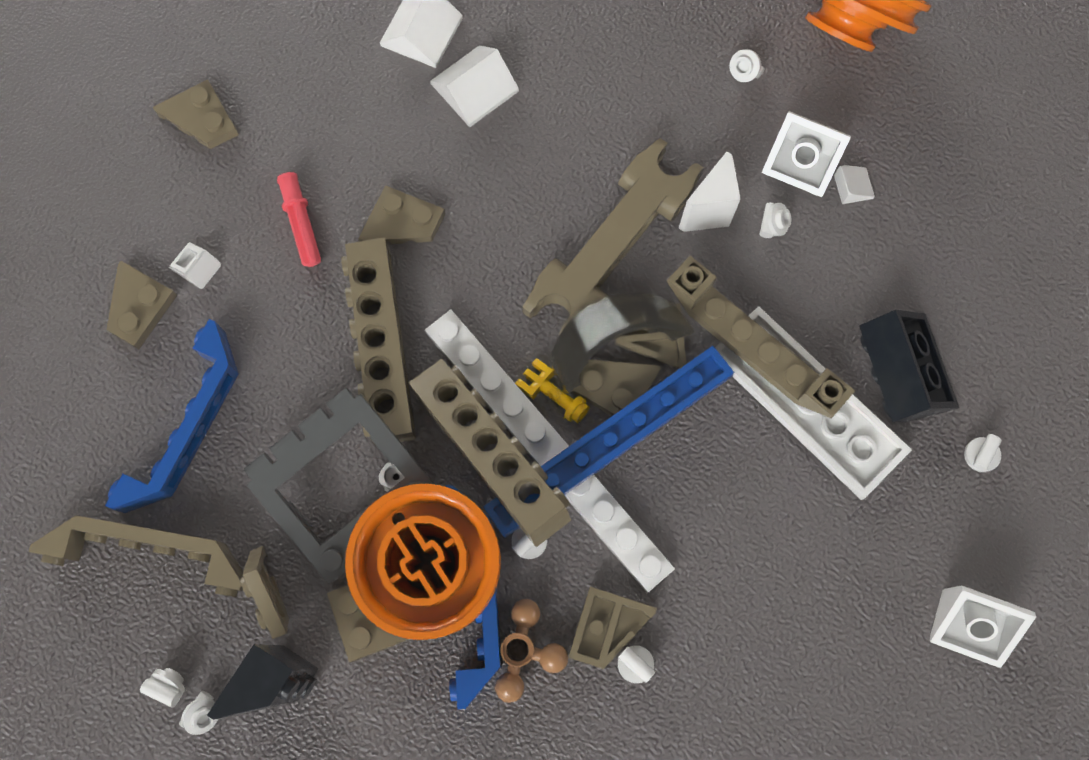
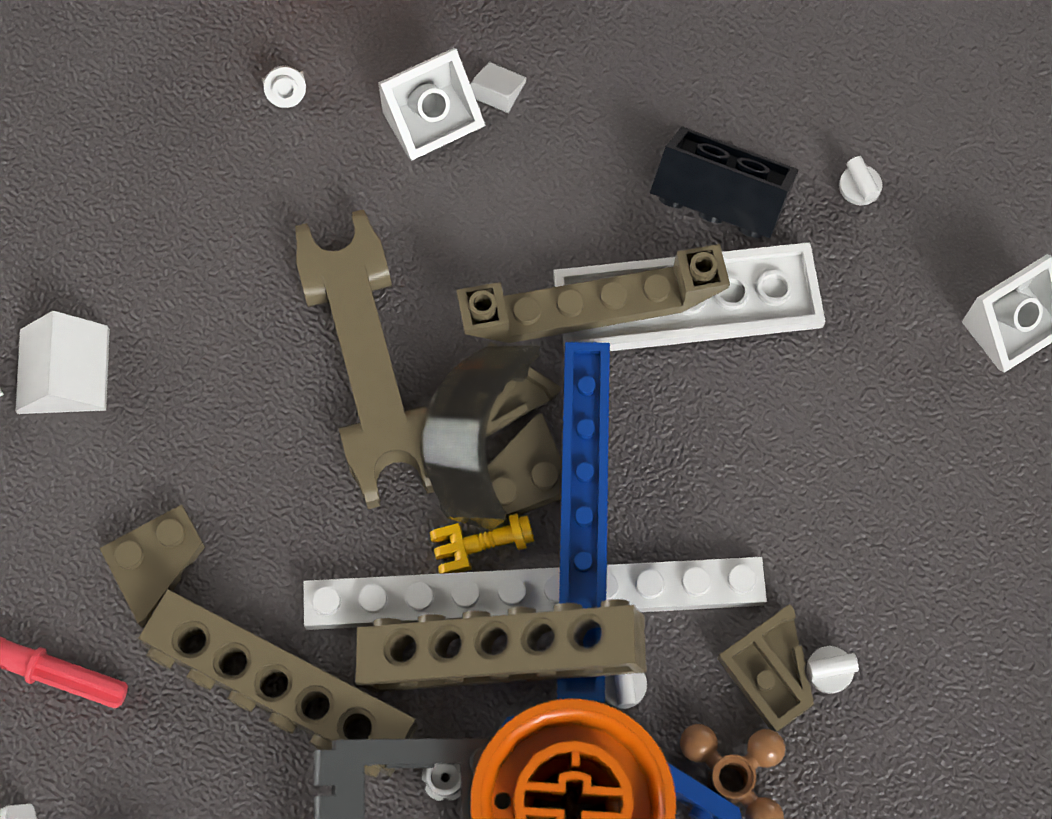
camera: 55 degrees left, 5 degrees down
white slope [679,152,740,232] -> none
white plate [760,203,792,238] -> none

